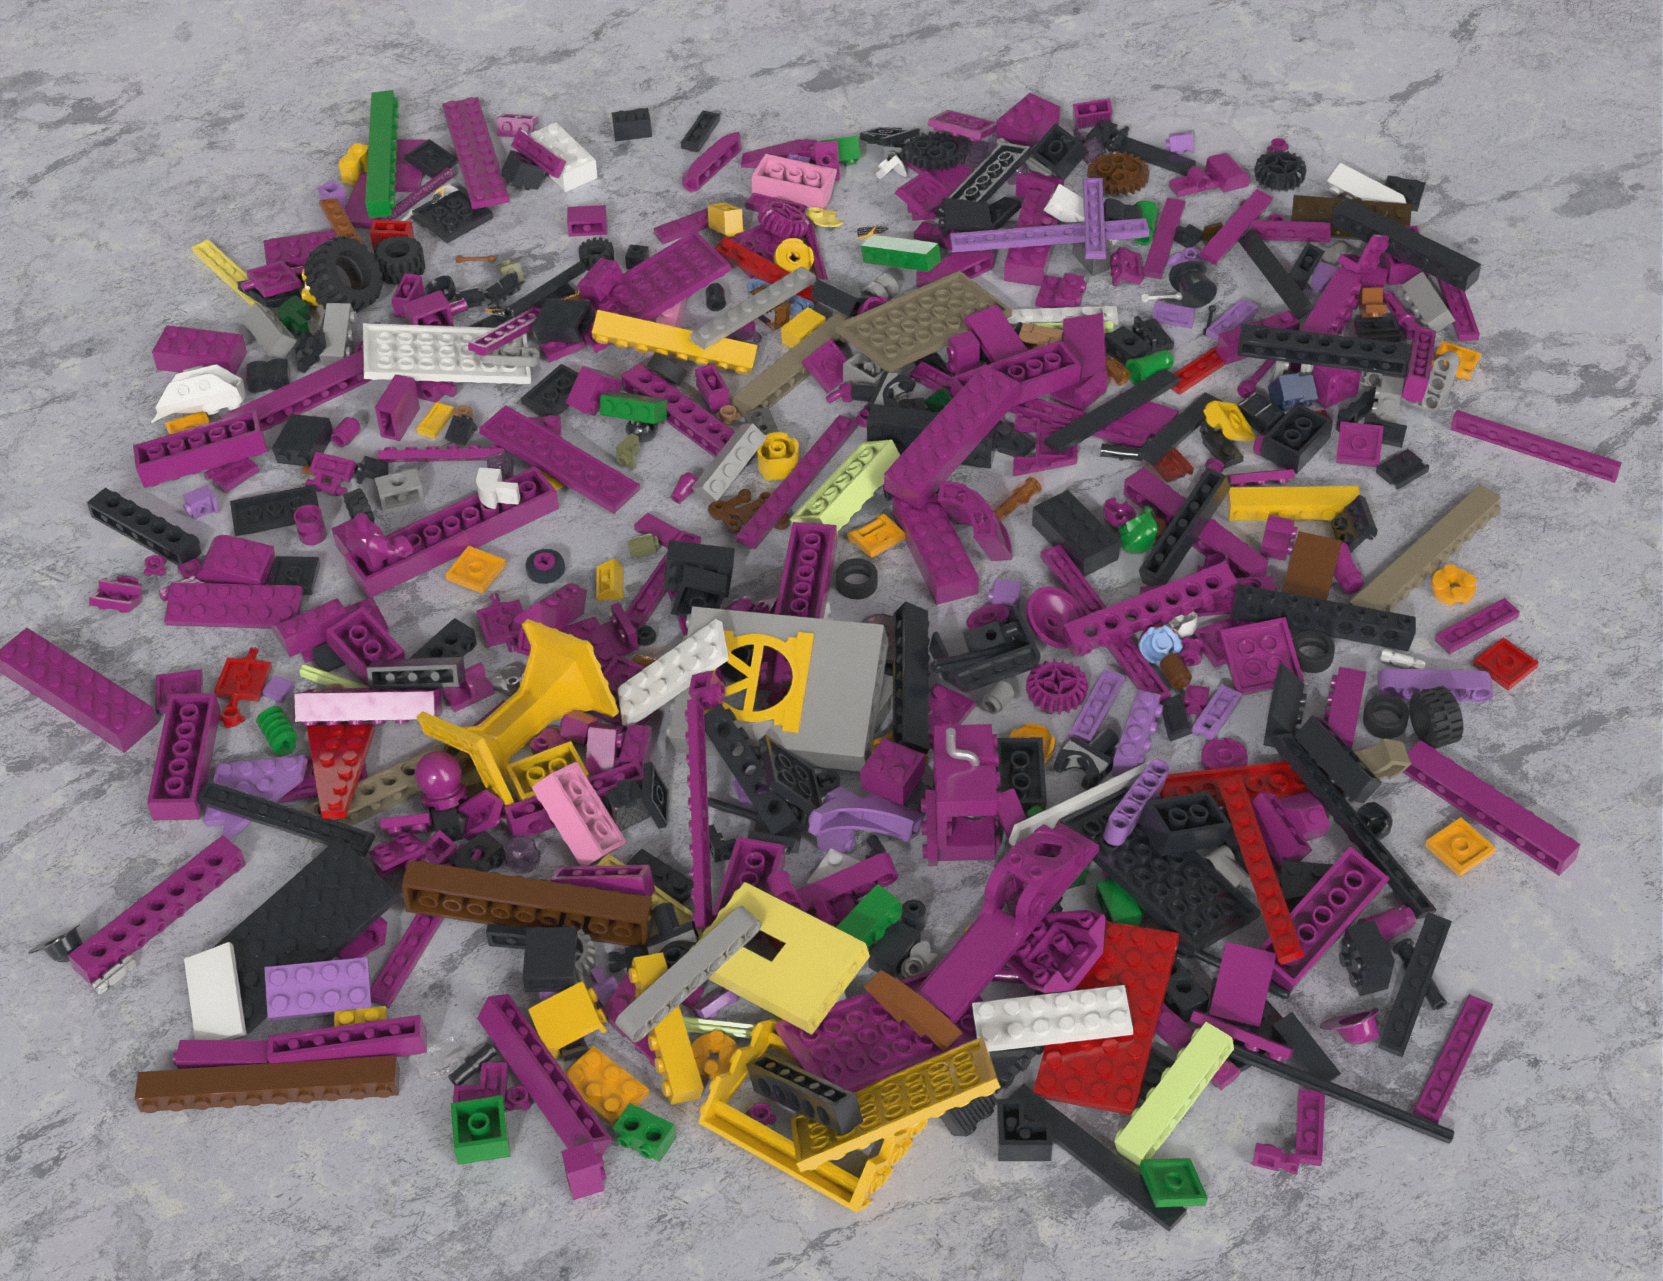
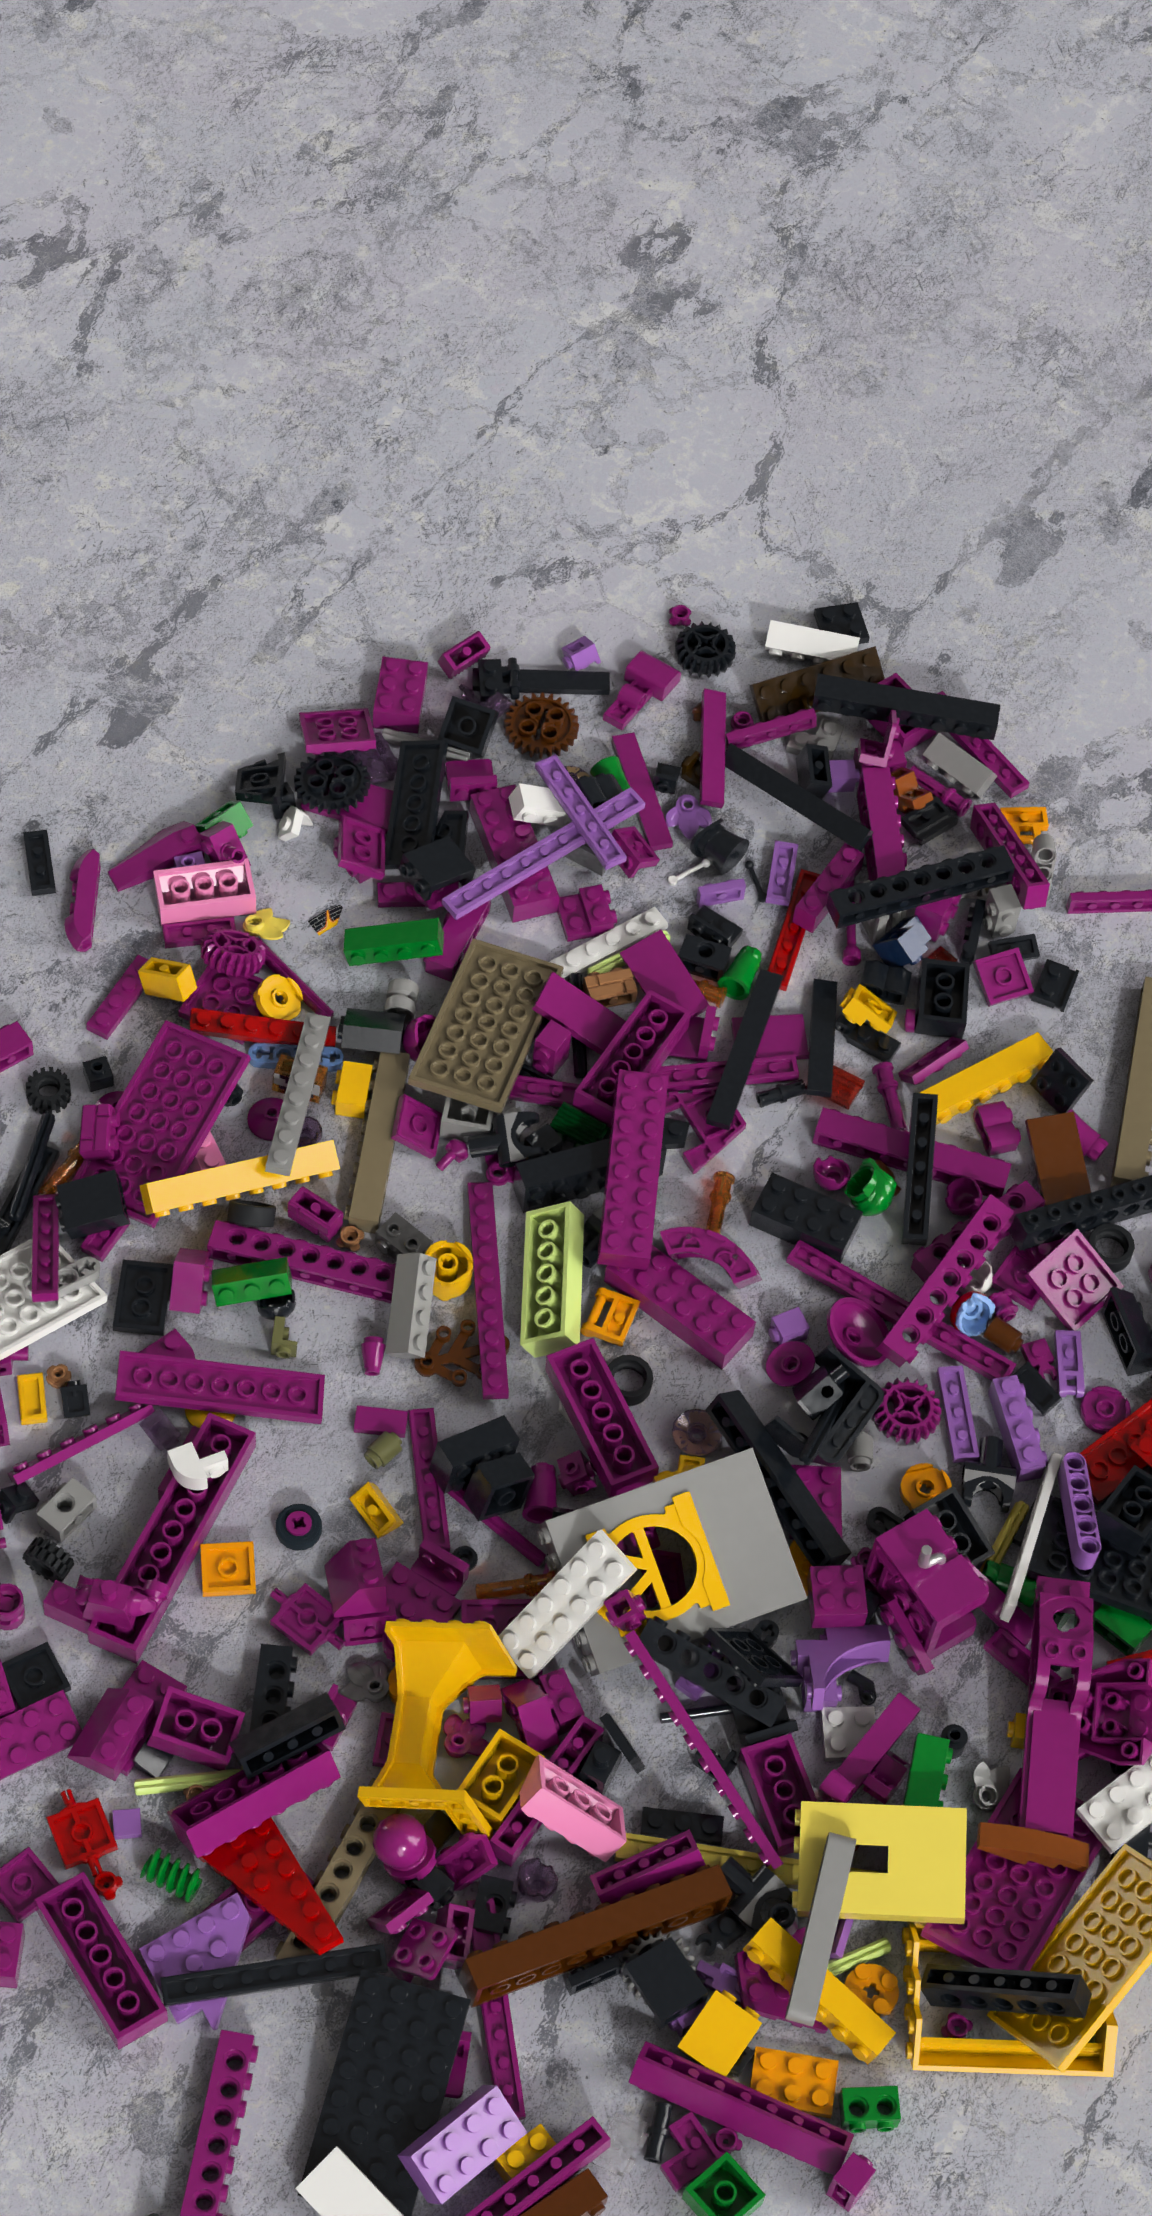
camera: 40 degrees left, 10 degrees up
black brick [868,920,921,979] -> none

